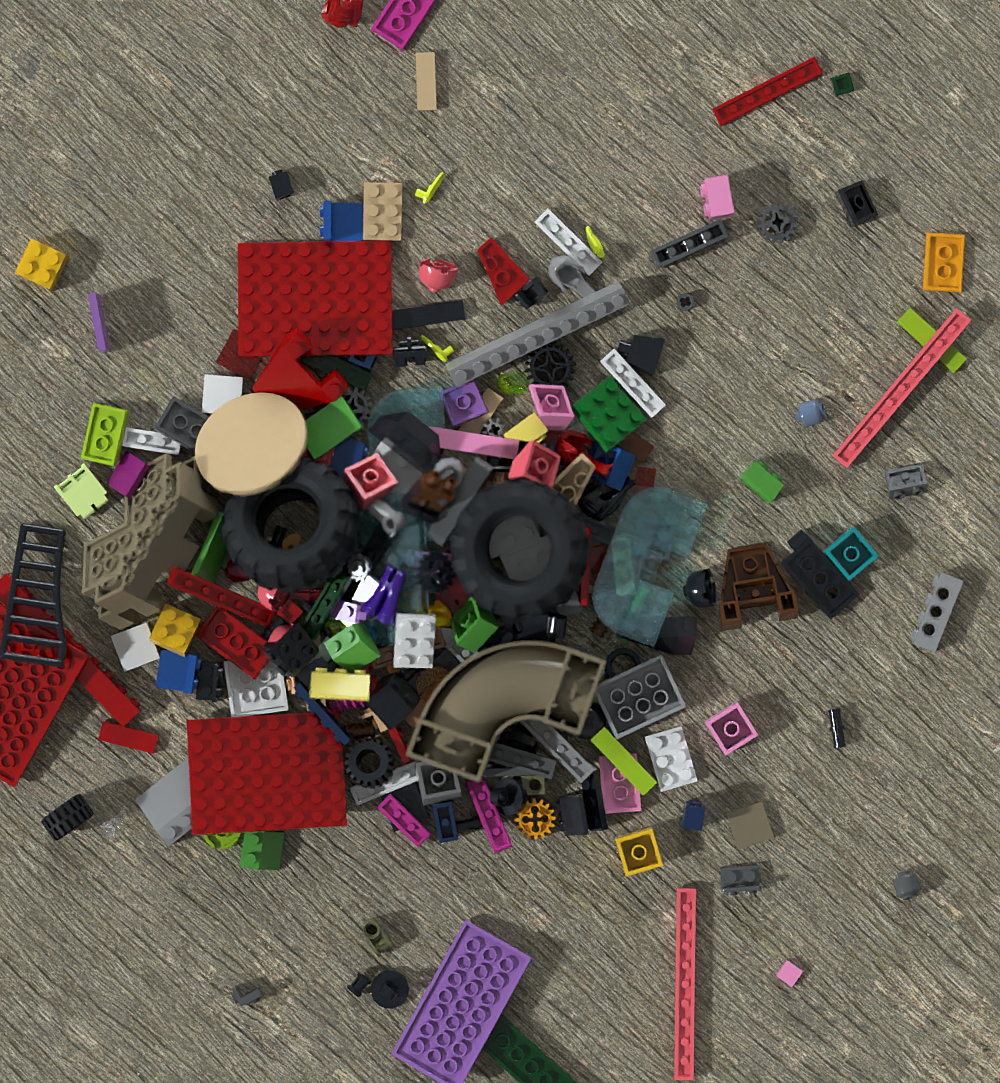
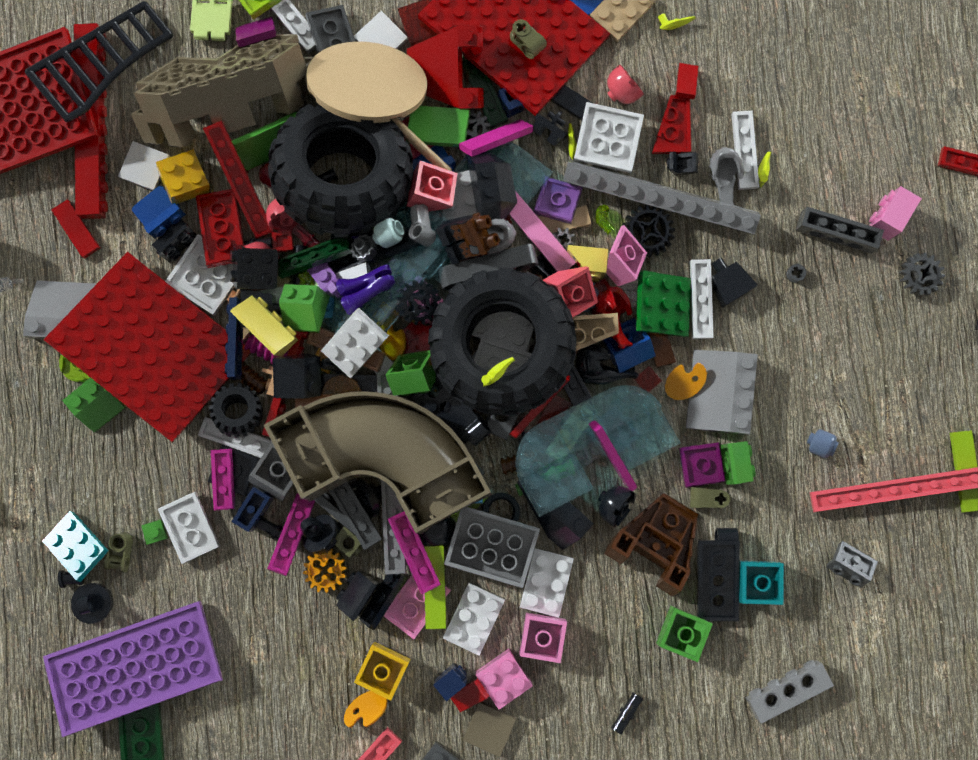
camera: 45 degrees right, 5 degrees down
none -> plate [42,511,108,582]
none -> bright green plate [141,519,168,545]
none -> white plate [158,492,220,564]
none -> light orange piece [344,691,388,728]
none -> light aqua head [373,218,404,248]
none -> dark pink tile [388,511,441,594]
none -> tan piece [392,117,452,171]
none -> red tile [451,678,489,712]
none -> dark pink tile [459,119,533,157]
none -> bright pink brick [476,648,533,710]
none -> neon yellow bar [481,357,515,387]
none -> olive piece [510,19,547,59]
none -> white plate [520,548,574,618]
none -> white plate [574,102,644,173]
none -> dark pink tile [588,420,637,491]
none -> bright green slope [656,605,713,662]
none -> light orange piece [665,363,707,400]
none -> red tile [675,63,698,100]
none -> magenta tile [679,442,726,487]
none -> light grey slope [686,350,758,435]
none -> olive piece [690,487,730,508]

